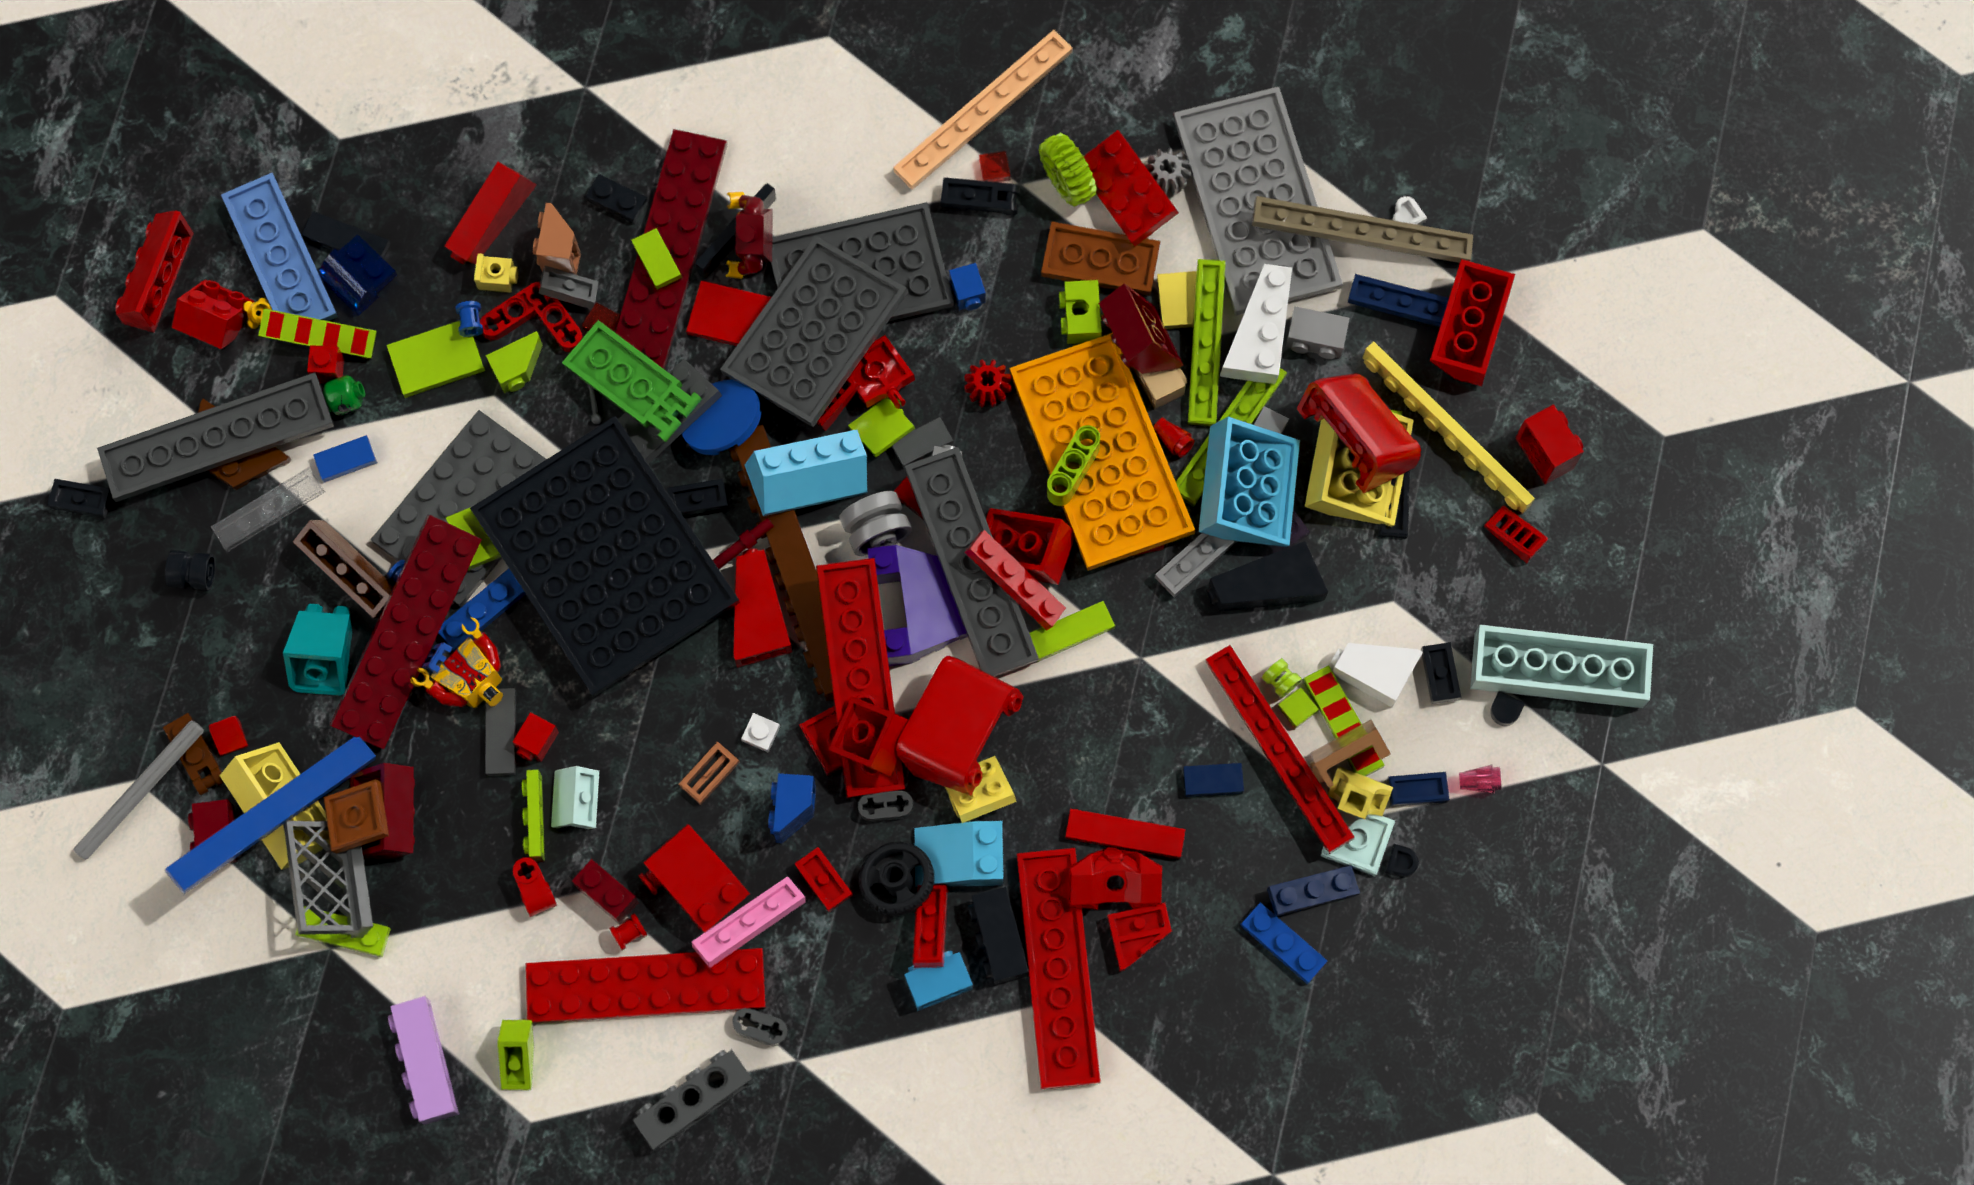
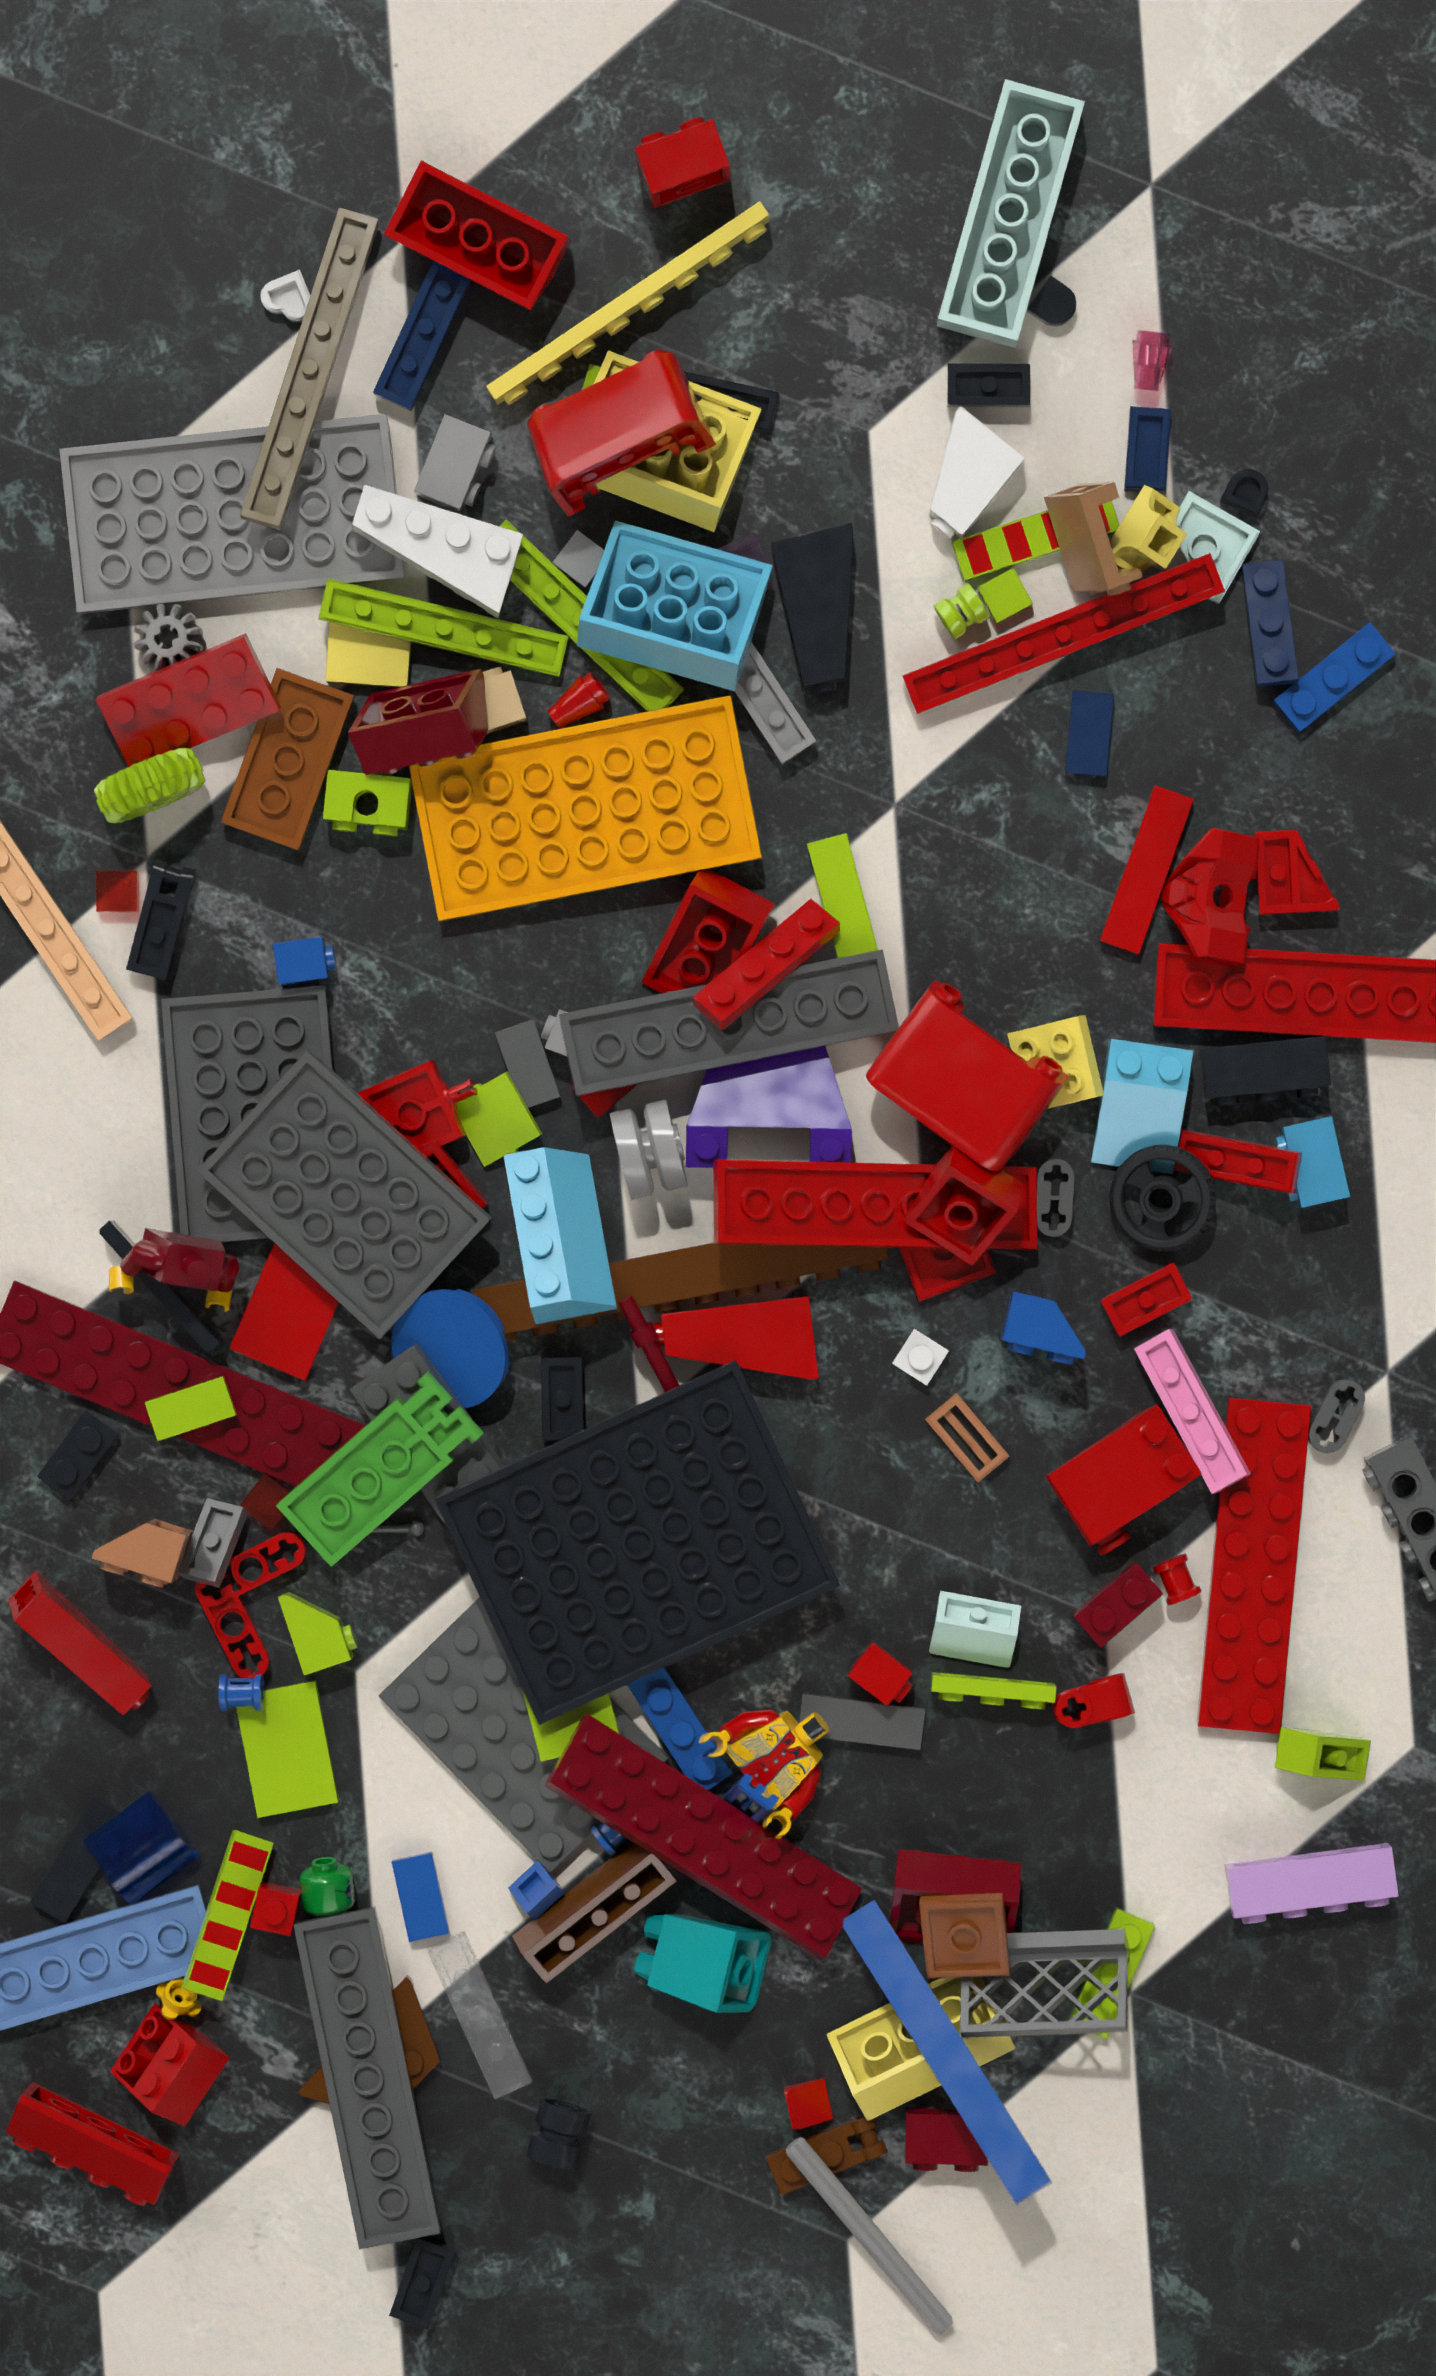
camera: 80 degrees left, 15 degrees up
light yellow brick [474,254,518,293] -> none
red gear [964,359,1011,408] -> none
lime beam [1047,425,1100,506] -> none
red slope [1484,505,1548,564] -> none
none -> blue plate [508,1860,565,1920]

